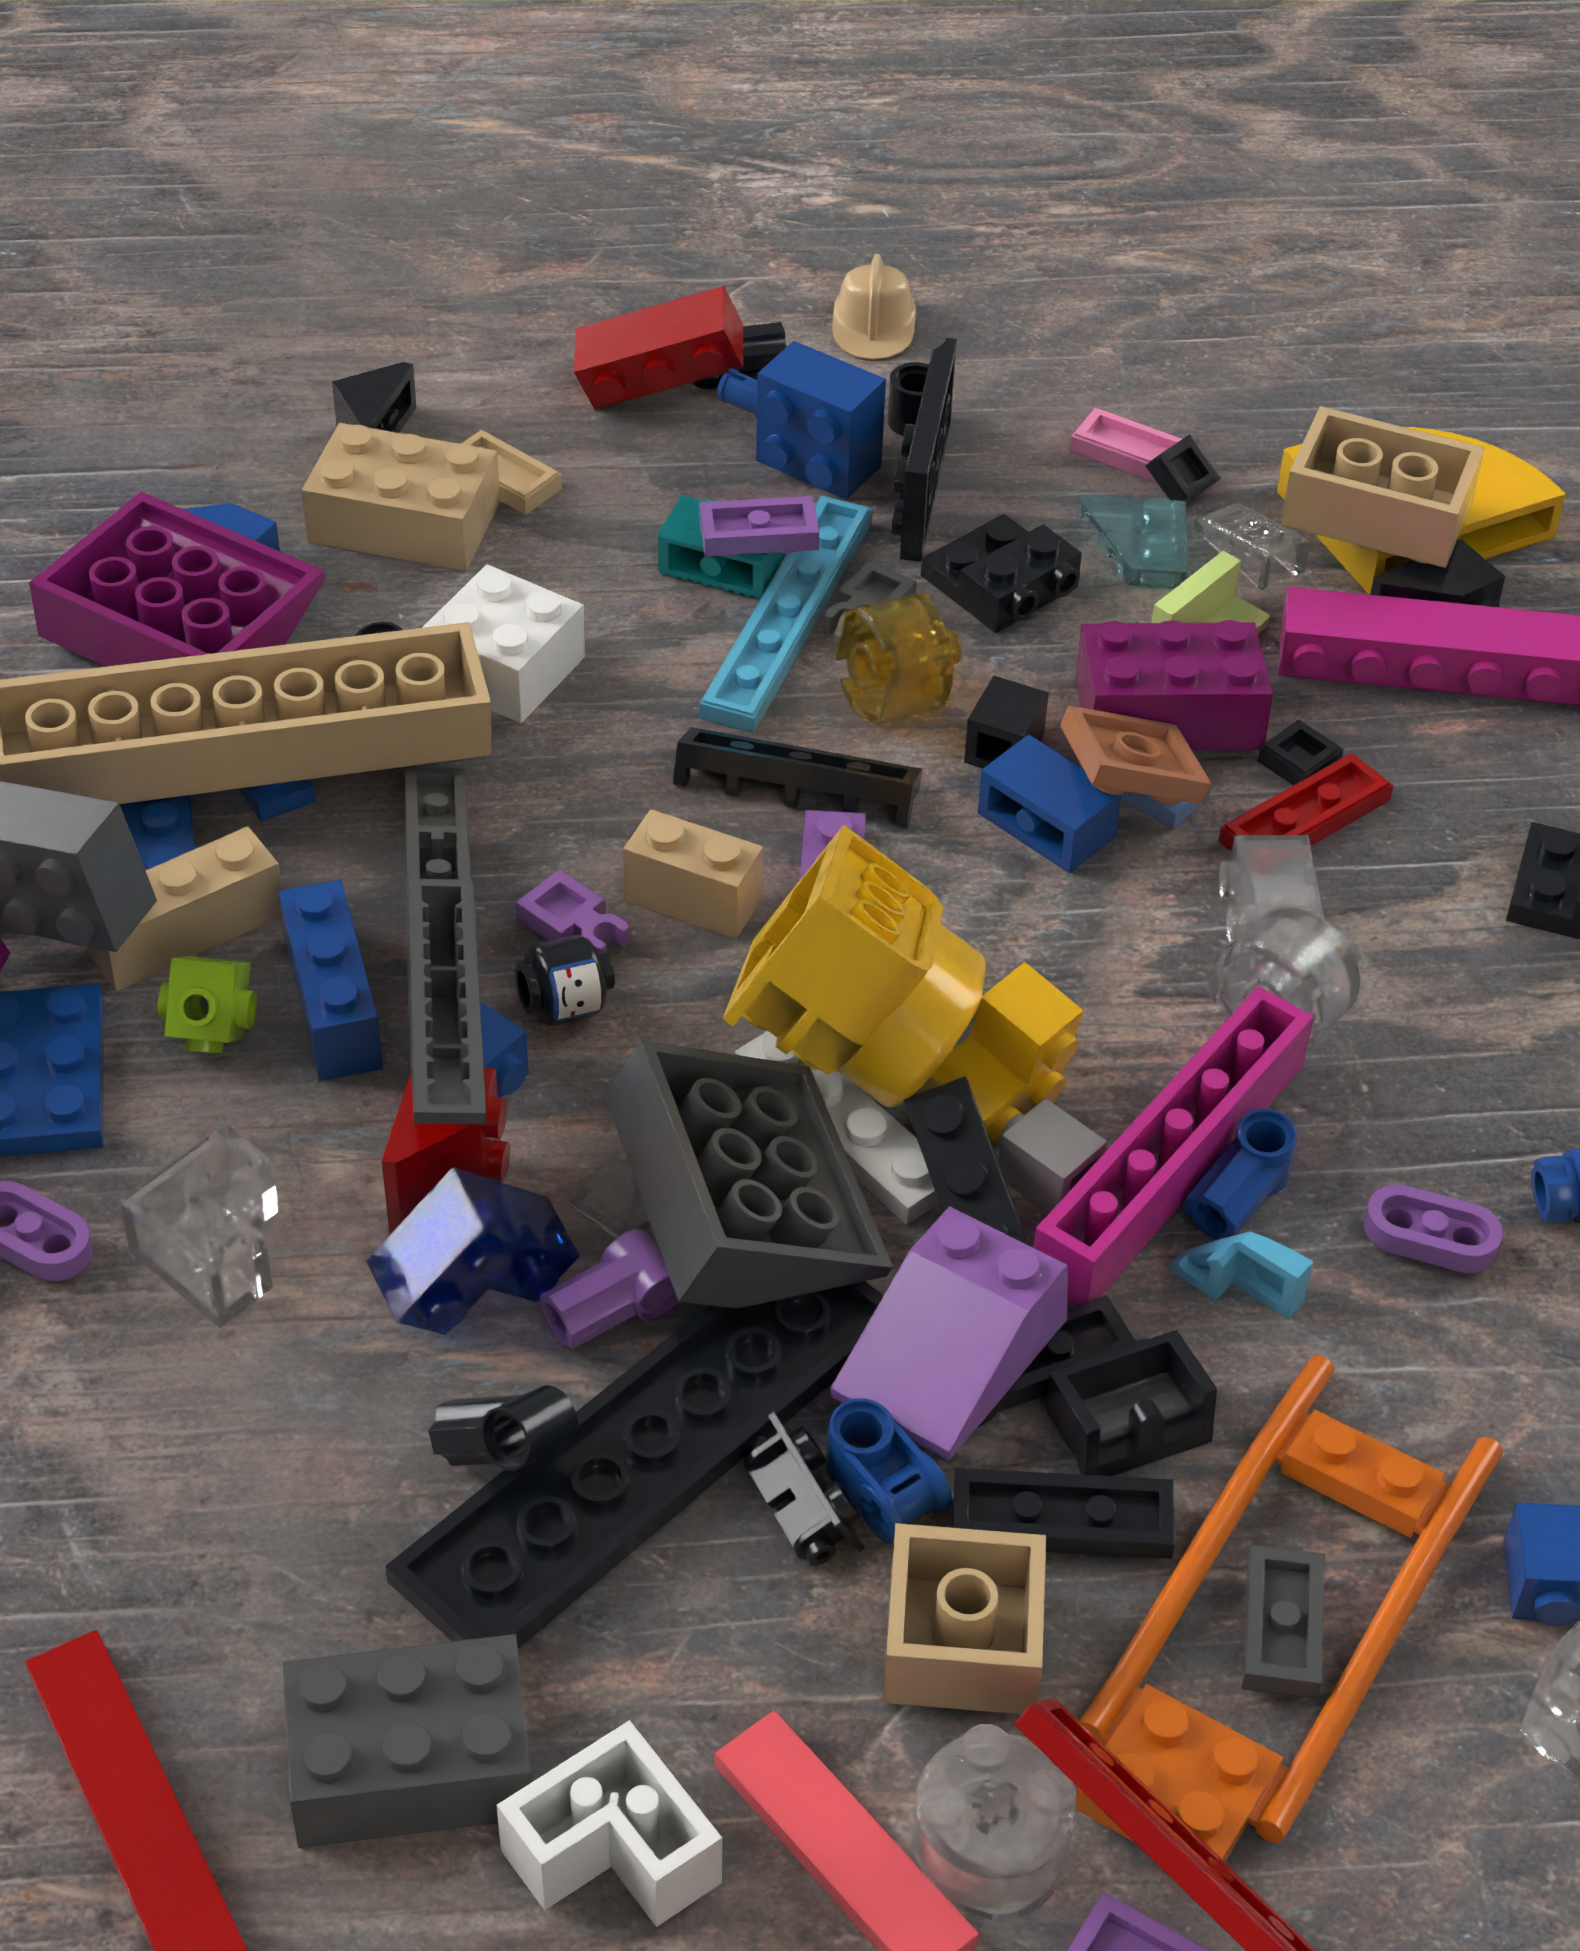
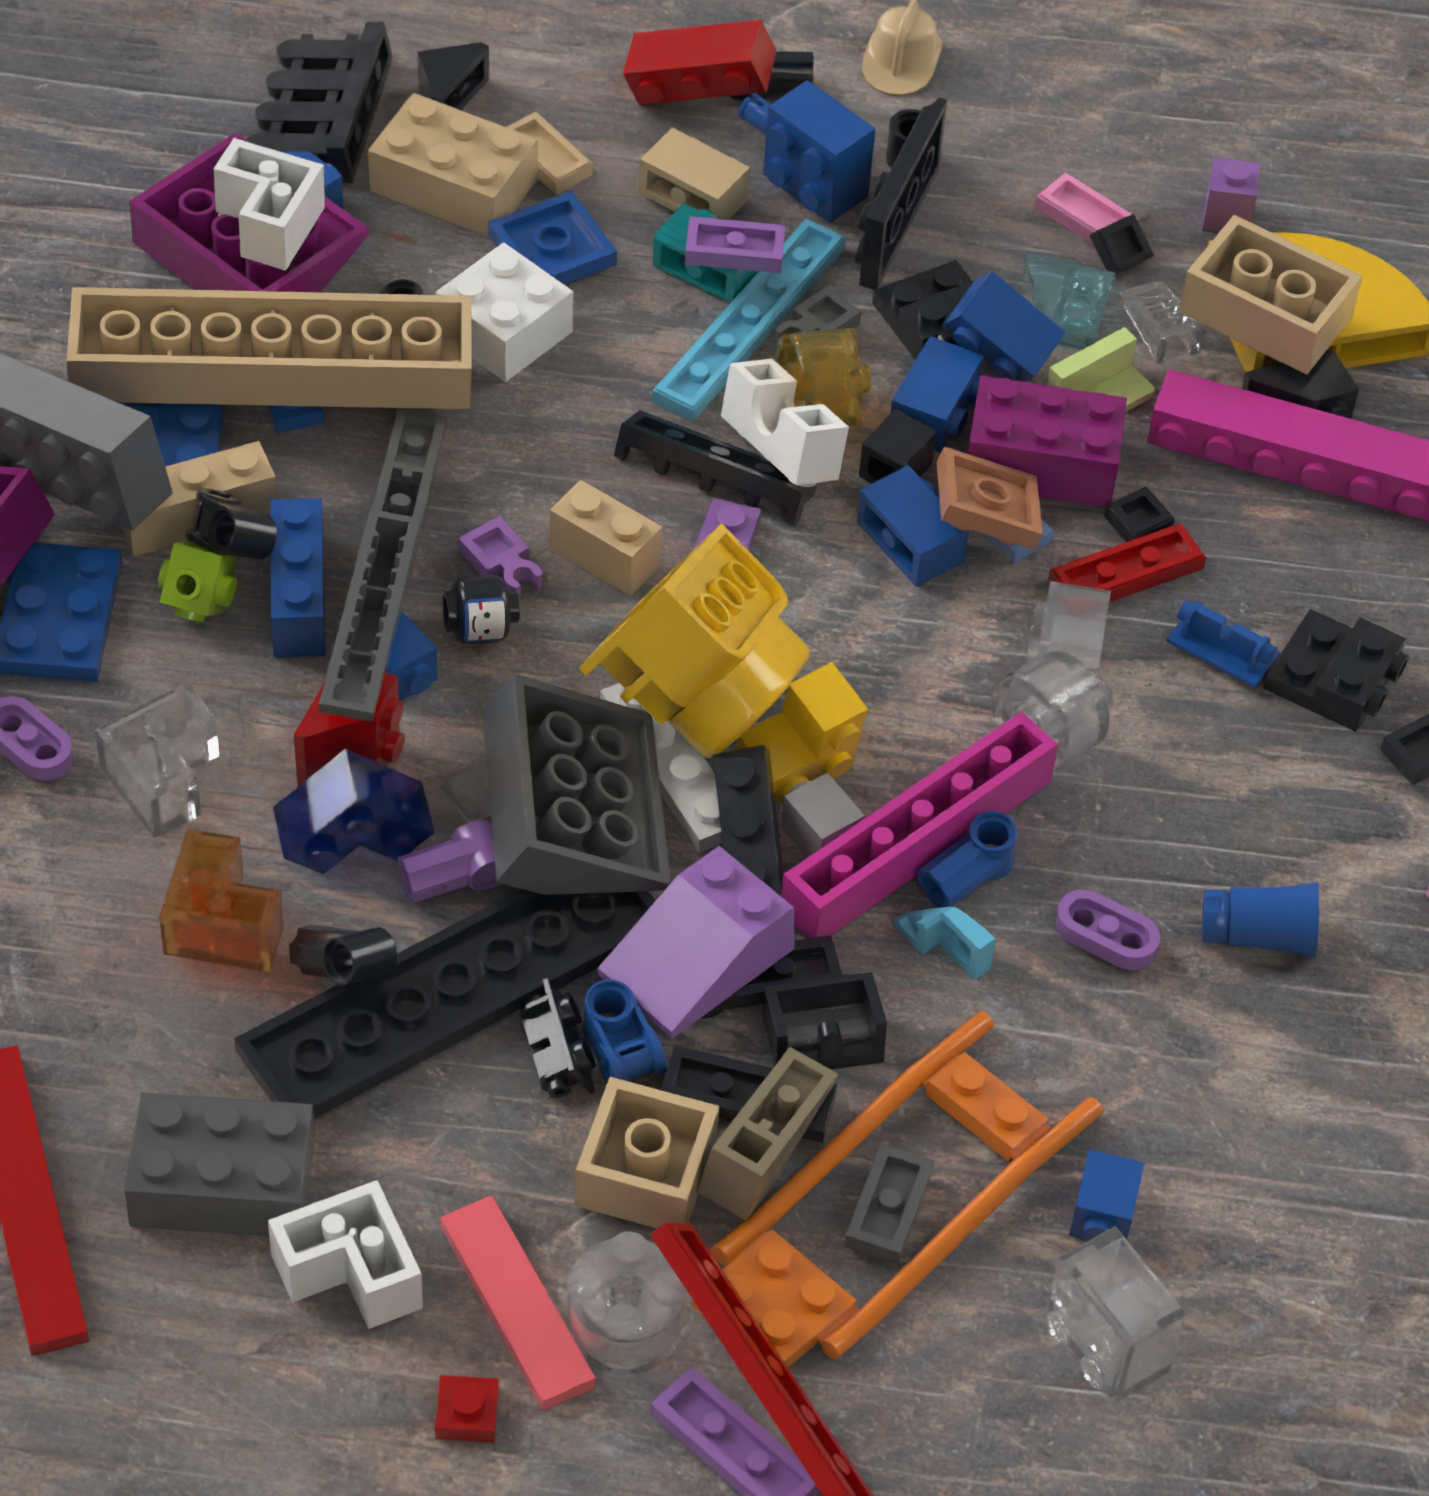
camera: 10 degrees right, 5 degrees up
none -> clear orange brick [159,829,284,972]
none -> black piece [185,487,277,559]
none -> white brick [214,138,325,270]
none -> black fence [246,22,393,183]
none -> blue plate [488,191,617,284]
none -> tan brick [639,127,750,220]
none -> dark tan slope [697,1047,838,1220]
none -> white arch [721,359,849,487]
none -> blue brick [890,336,984,453]
none -> blue brick [943,271,1066,382]
none -> blue hinge [1166,600,1281,688]
none -> medium lavender brick [1202,157,1260,232]

